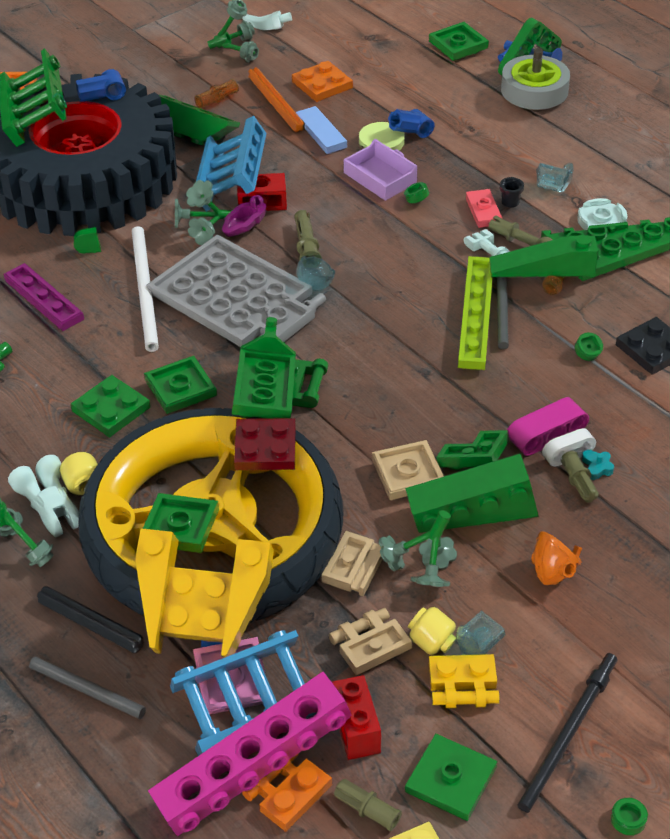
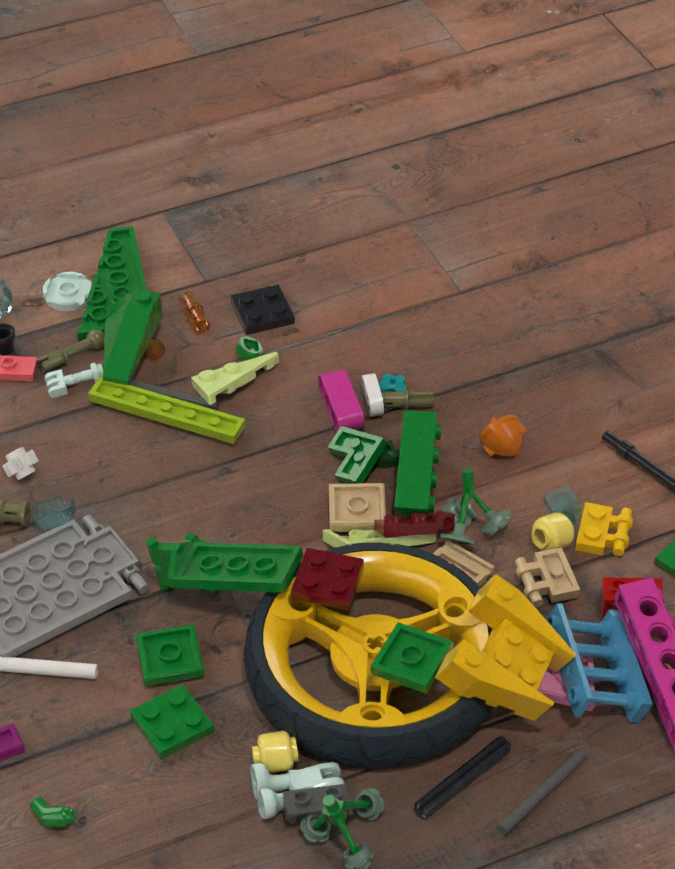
camera: 75 degrees left, 0 degrees up
none -> white gear [2,447,39,480]
none -> clear orange pin [178,291,210,334]
none -> yellowish green wing [191,352,279,405]
none -> dark grey hinge [282,784,350,823]
none -> yellowish green wing [323,529,436,548]
none -> dark red hinge [374,511,455,537]

